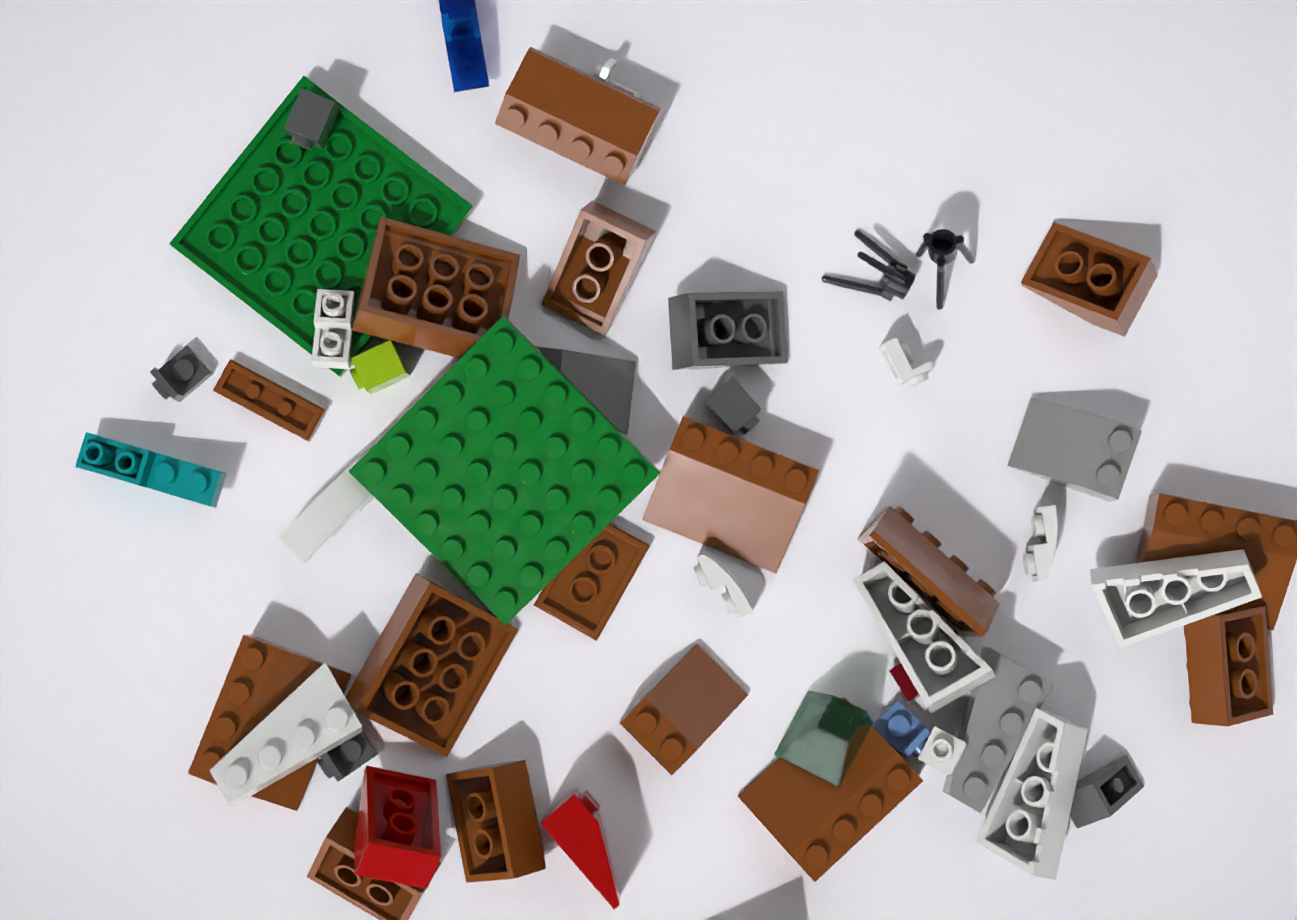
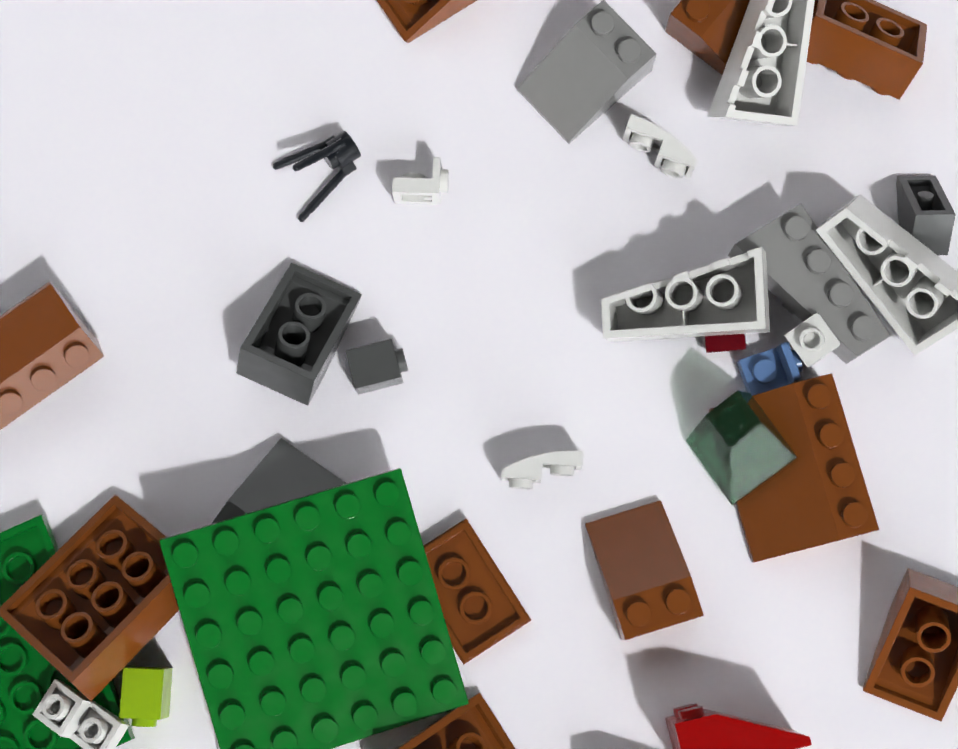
camera: 55 degrees left, 5 degrees down
dark orange slope [541,200,657,336] -> none
slope [642,416,819,573] -> none
dark orange slope [857,506,1000,637] -> none
black plant [916,229,975,310] -> none

